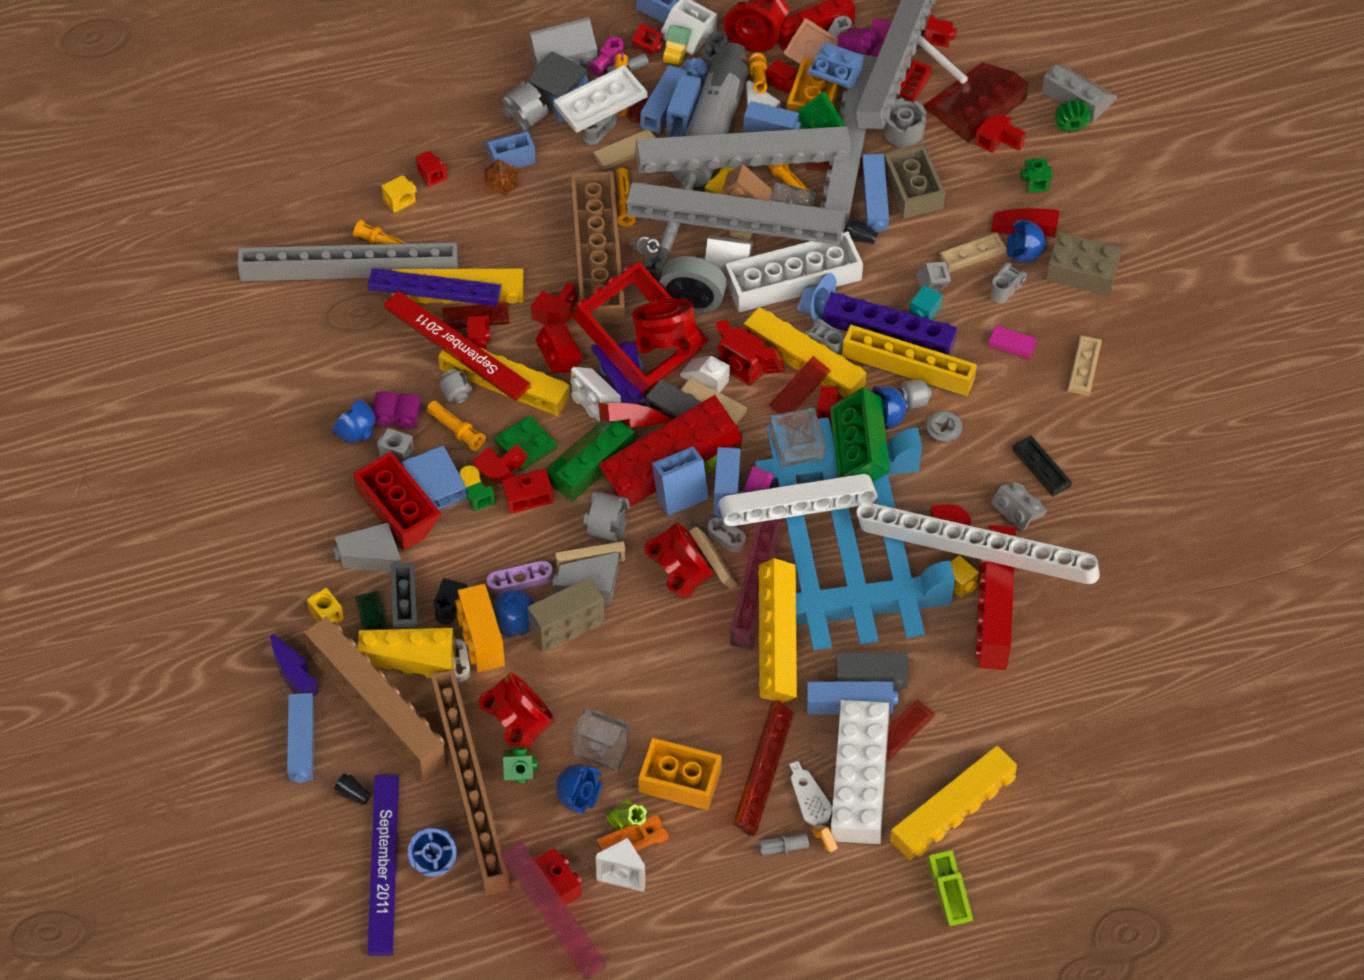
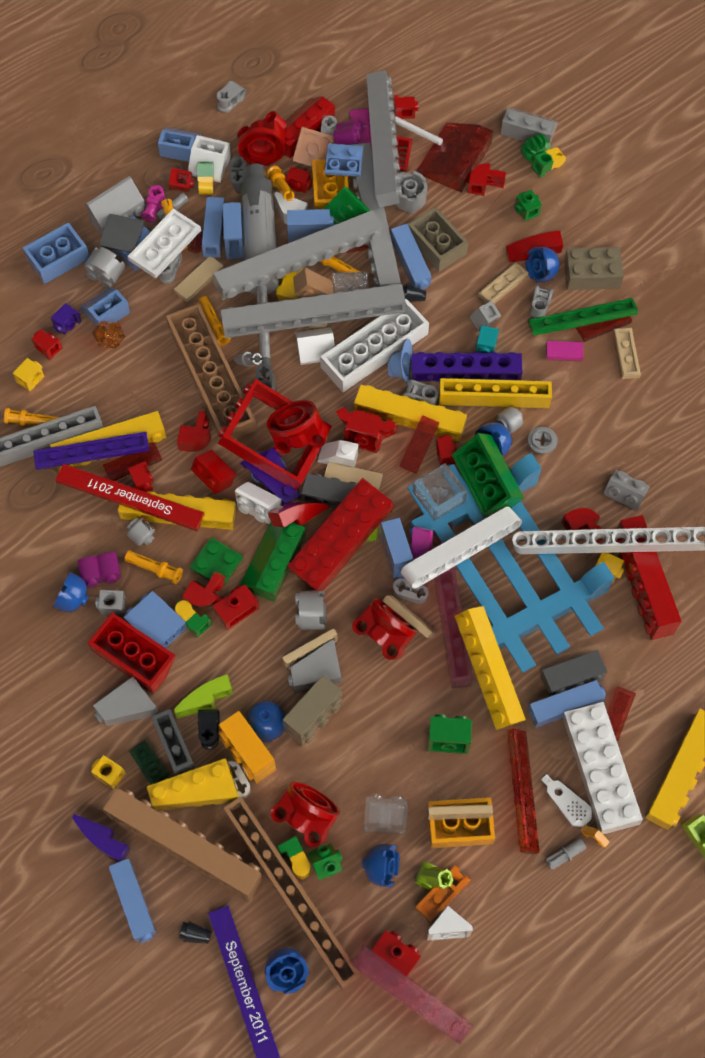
camera: 20 degrees left, 10 degrees up
lavender beam [487,561,553,595] -> none
medium blue brick [652,447,709,516] -> none
light grey wheel [659,255,727,313] -> none
medium blue gear [683,57,708,82] -> none
pearl dark grey tile [1012,436,1072,497] -> none
none -> medium blue brick [23,222,89,284]
none -> dark purple brick [51,303,82,335]
none -> lime slope [174,674,233,719]
none -> leg [277,836,311,879]
none -> green brick [427,714,472,754]
none -> tan tile [427,805,493,820]
none -> green tile [528,298,638,336]
none -> green leg [531,147,566,178]
none -> clear red tile [576,316,632,342]

